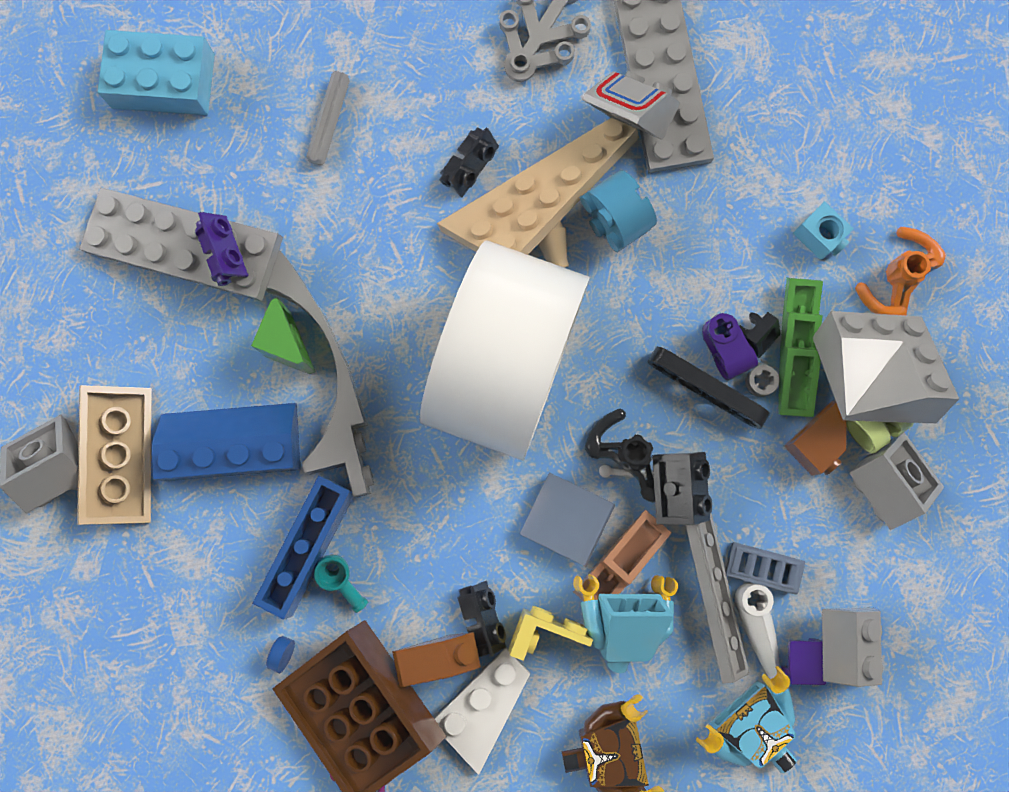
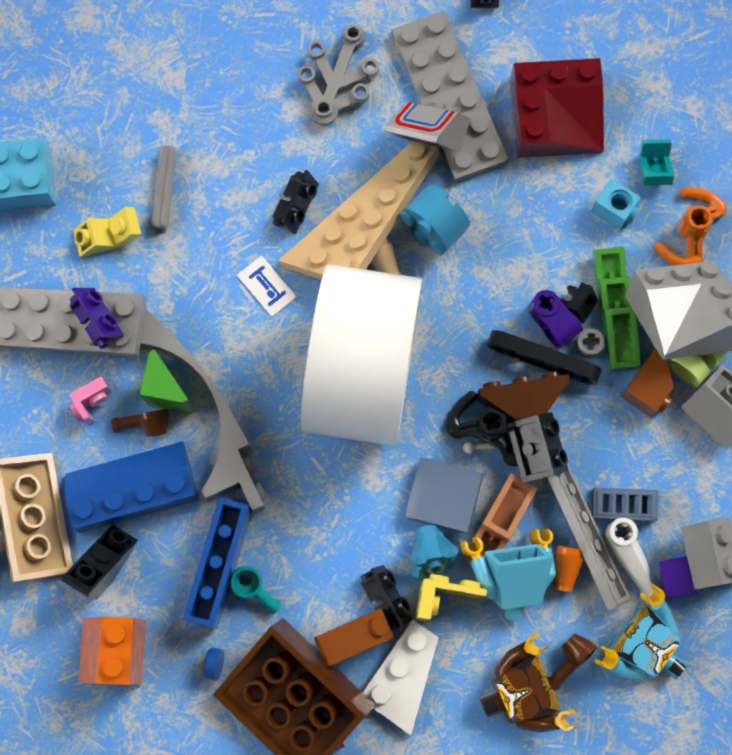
camera: 10 degrees left, 5 degrees down
none -> black slope [61,524,138,600]
none -> bright pink bracket [69,376,112,425]
none -> light yellow slope [73,207,141,257]
none -> orange slope [78,616,146,685]
none -> reddish brown bar [111,408,169,437]
none -> white sticker [237,256,297,316]
none -> dark azure rock [410,525,459,582]
none -> reddish brown slope [477,372,570,423]
none -> dark red slope [510,58,604,158]
none -> reddish brown bar [548,633,598,691]
none -> orange cone [553,545,584,592]
none -> teal bracket [638,139,674,185]

